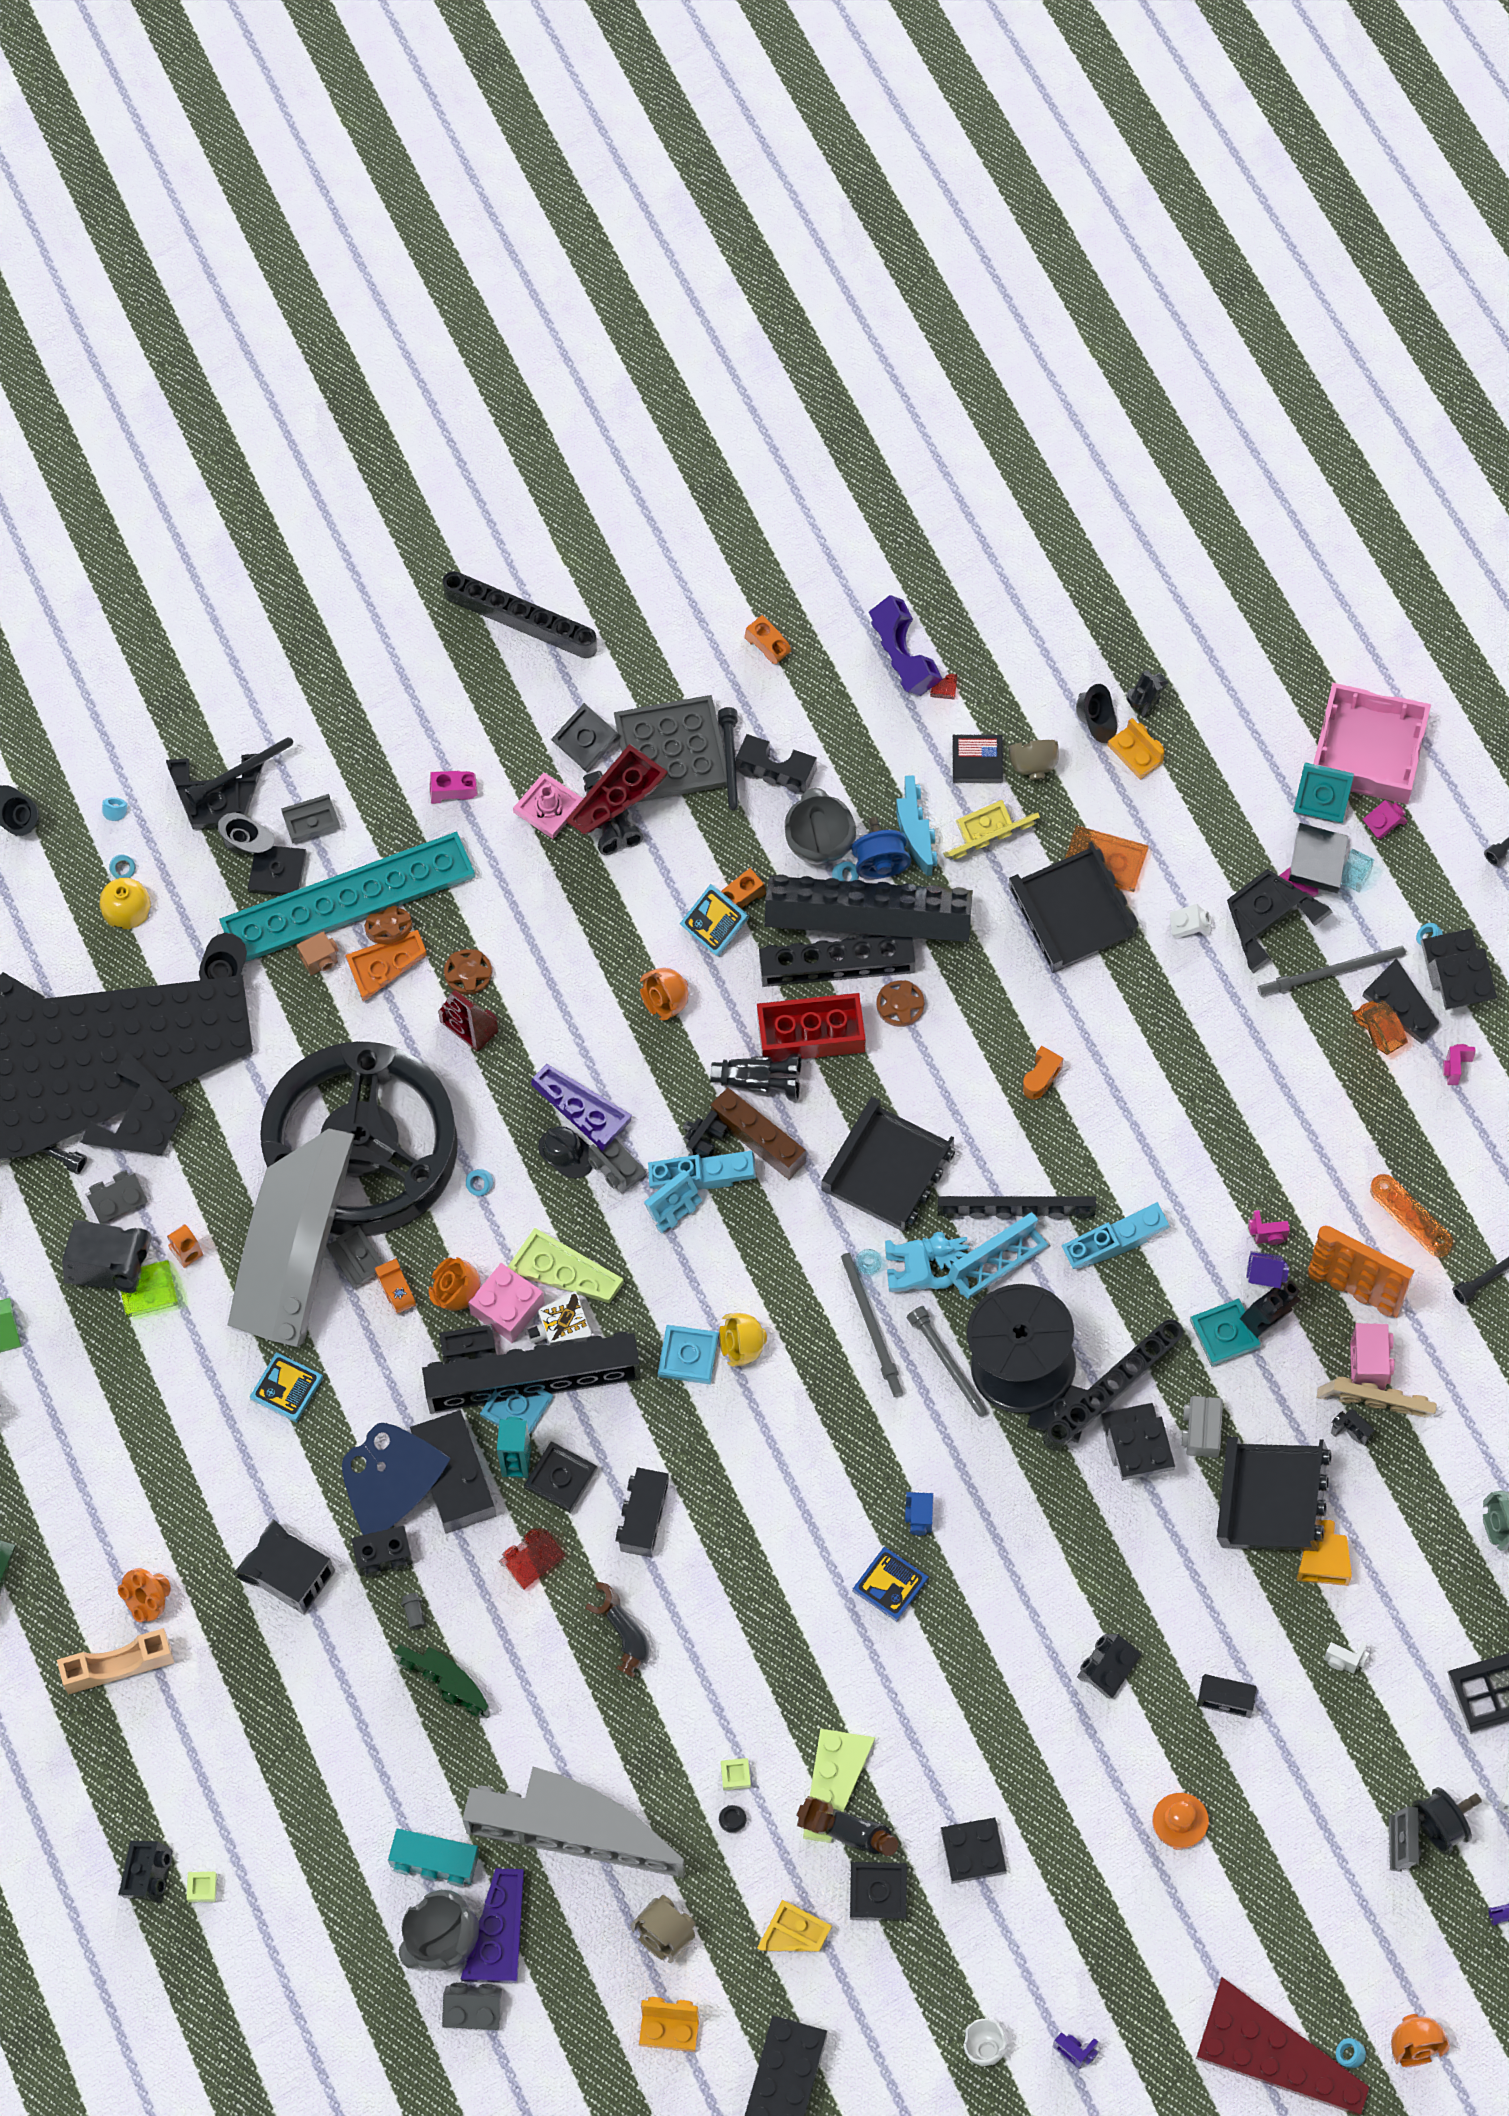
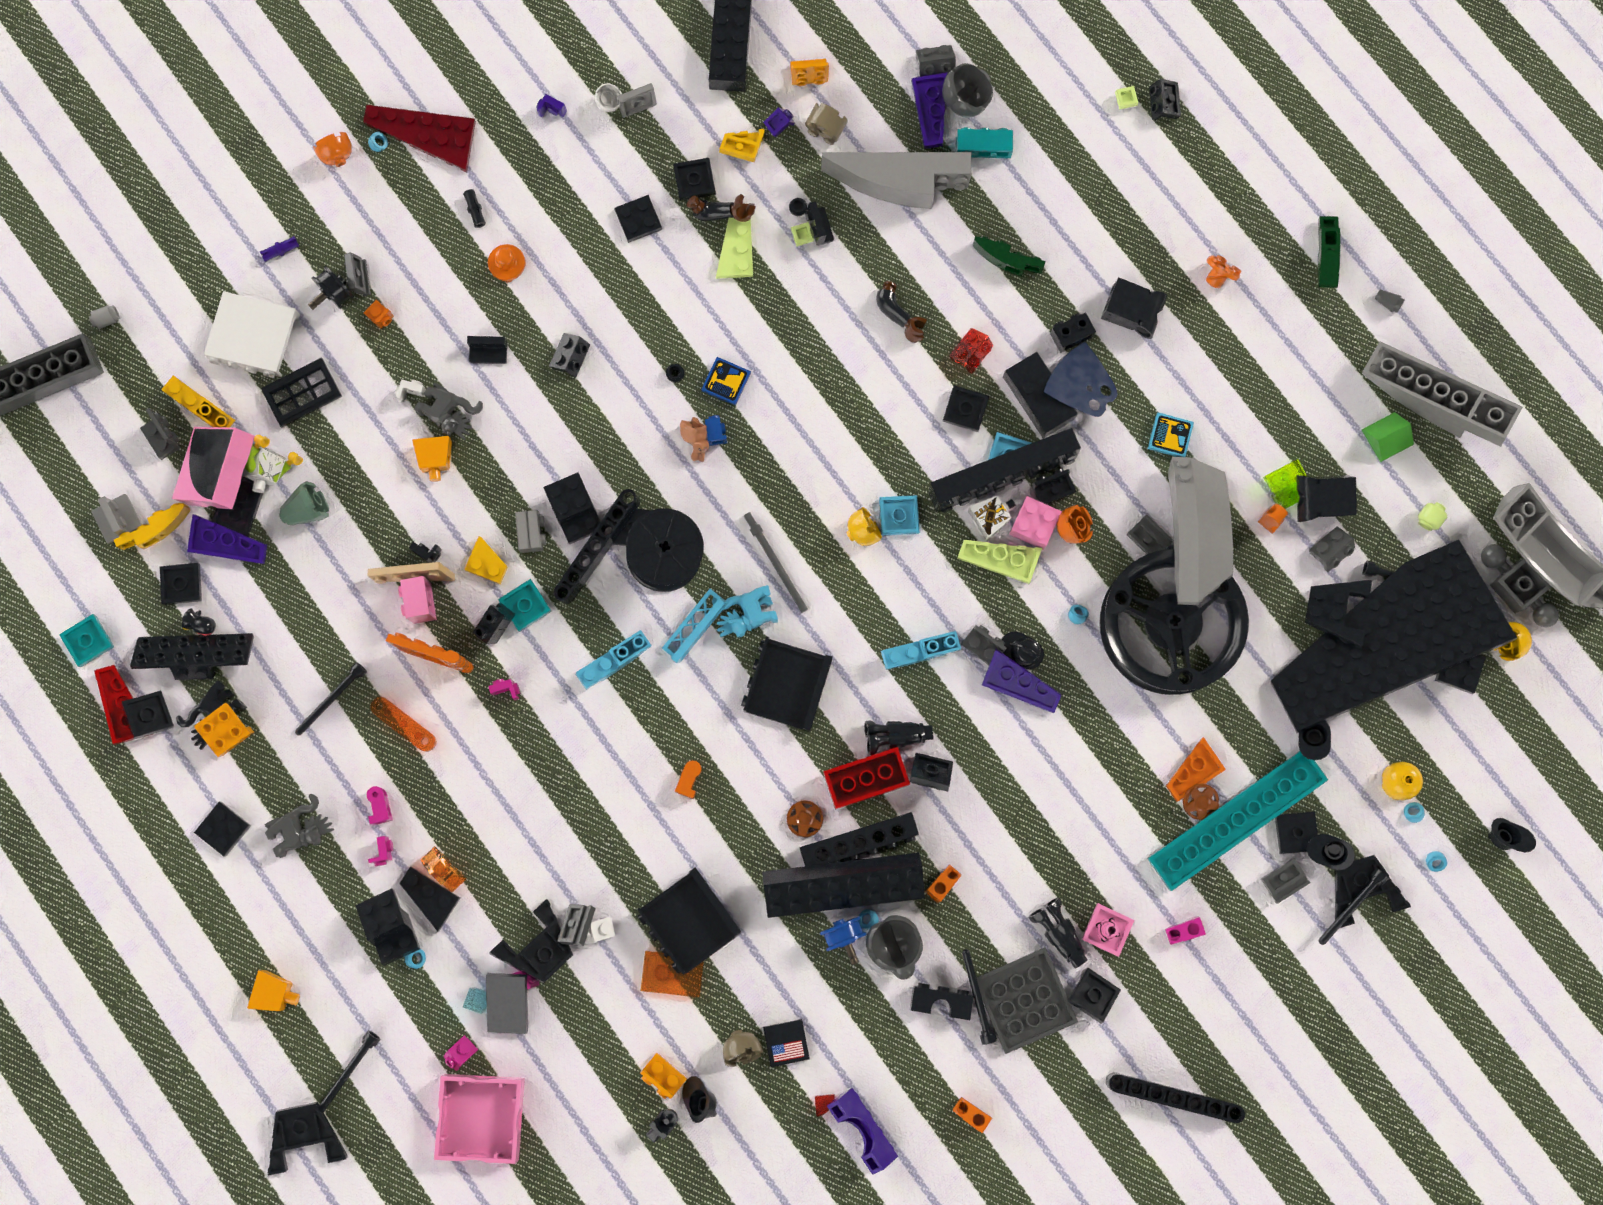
camera: 165 degrees right, 15 degrees up
light nougat arch [57,1628,175,1695] -> none
nougat brick [296,931,339,976] -> none
orange leg [375,1258,416,1314] -> none
dark grey pin [401,1593,426,1630] -> none
dark red wedge [438,990,499,1053] -> none
dark orange wheel [444,949,492,995] -> none
teal brick [497,1416,531,1478] -> none
dark red wedge [565,744,668,836] -> none
black brick [615,1467,669,1558] -> none
orange cylinder [640,967,689,1020] -> none
medium azure plate [644,1170,702,1233] -> none
tile [680,884,750,956] -> none
black hips [683,1110,729,1158] -> none
reddish brown brick [710,1087,806,1180] -> none
clear light blue plate [855,1249,882,1275] -> none
medium azure slope [896,775,937,876] -> none
dark grey piece [906,1306,987,1417] -> none
black plate [937,1196,1096,1219] -> none
light yellow bracket [943,800,1040,860] -> none
black panel [1216,1437,1332,1551] -> none
dark purple arch [1246,1250,1289,1288] -> none
dark grey bar [1257,945,1406,996] -> none
teal plate [1293,762,1354,823] -> none
none -> orange bracket [364,300,394,329]
none -> dark pink leg [367,786,393,825]
none -> dark grey animal [414,383,483,440]
none -> black pin [463,189,486,228]
none -> yellow wing [464,536,508,585]
none -> dark grey plate [558,904,596,946]
none -> light grey plate [617,83,657,118]
none -> black plate [666,364,685,383]
none -> nougat animal [680,417,709,462]
none -> dark purple bracket [763,107,795,137]
none -> black bracket [805,201,834,245]
none -> black plate [910,753,953,792]

